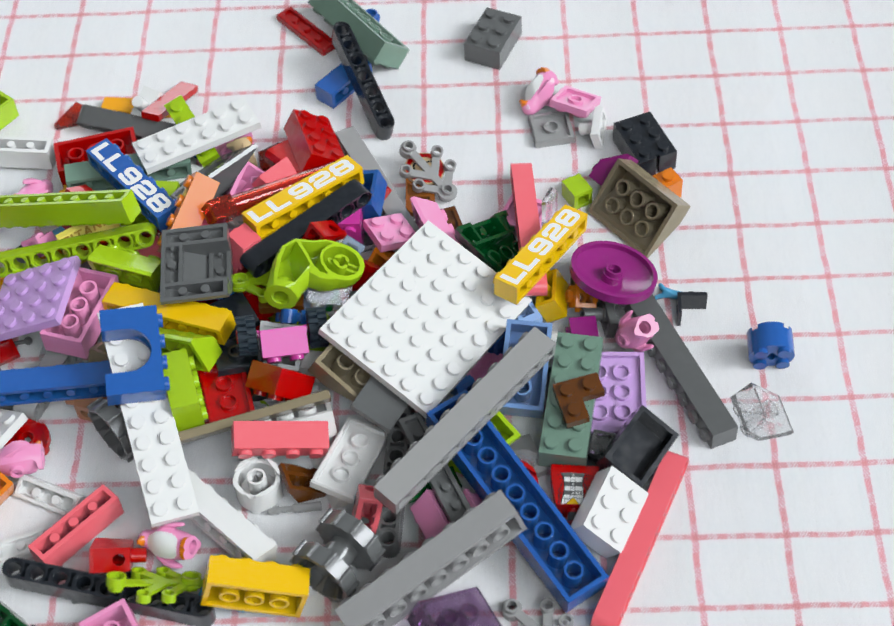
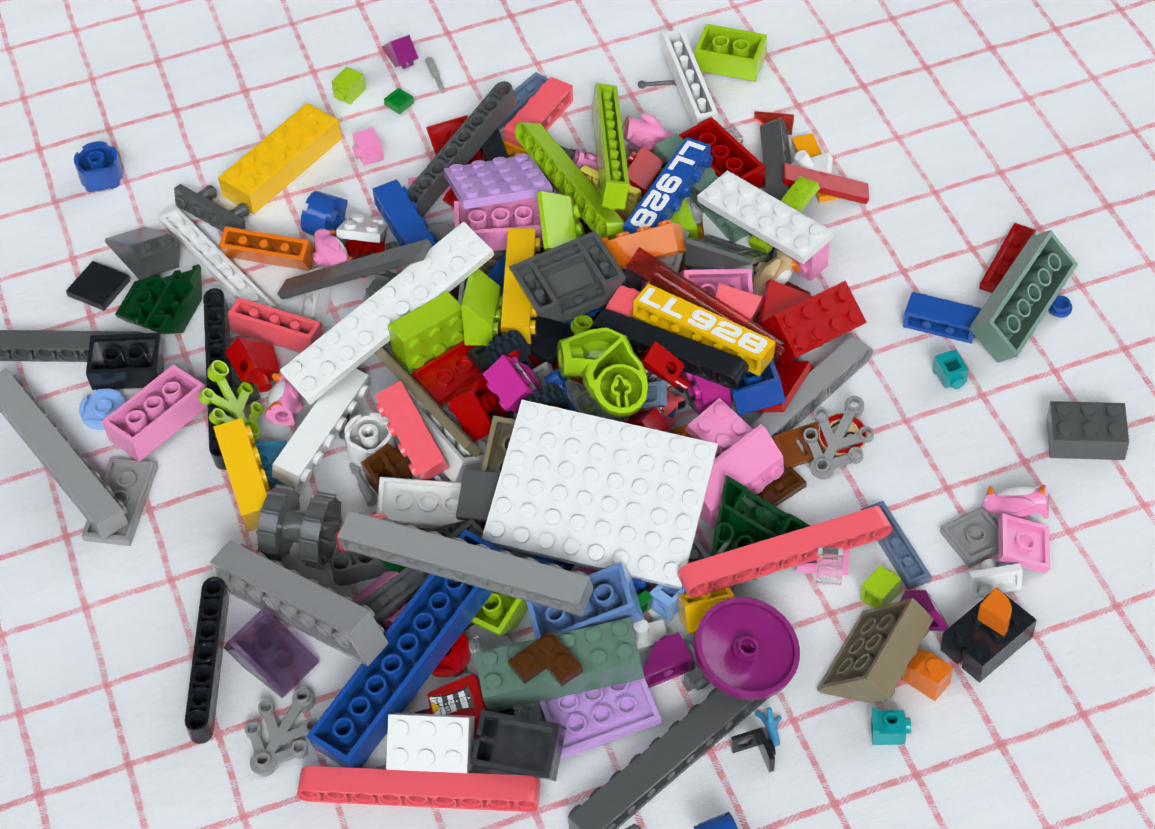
camera: 70 degrees right, 0 degrees up
blue arch [99,305,170,406] -> none
black beam [332,21,395,140] -> none
yellow brick [493,204,588,305] -> none
bright pink animal [615,310,659,352] -> none
none -> dark grey tile [277,239,432,300]
none -> sand blue tile [861,501,932,590]
none -> teal brick [870,708,911,745]
none -> teal brick [932,349,969,389]
none -> orange brick [977,588,1012,636]

